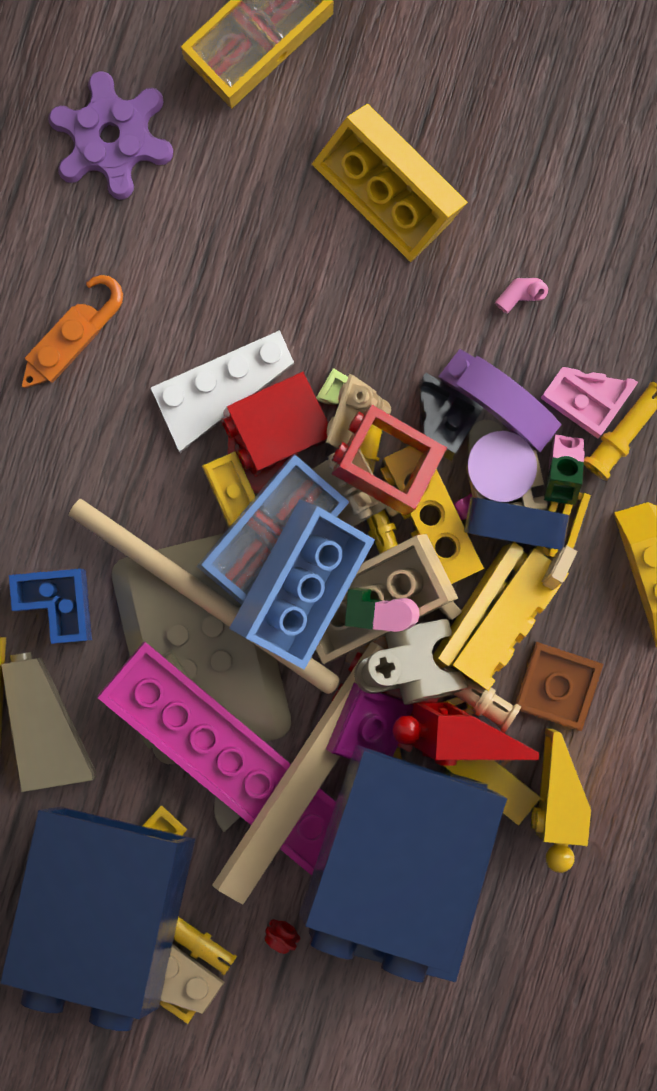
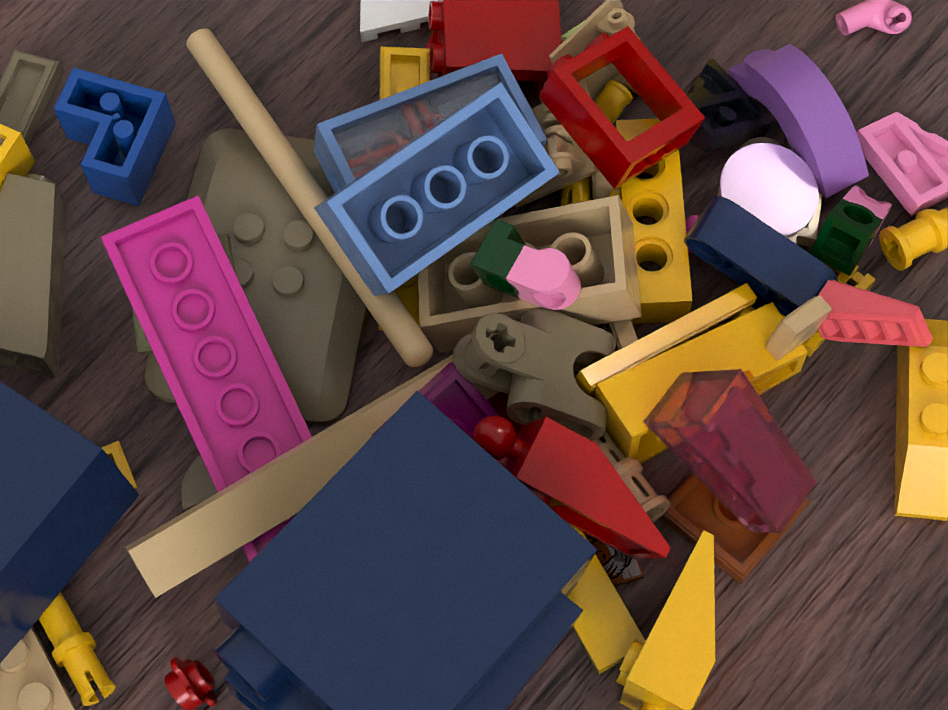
camera: 25 degrees right, 20 degrees down
none -> clear pink wedge [643,369,817,533]
none -> coral slope [817,280,933,347]

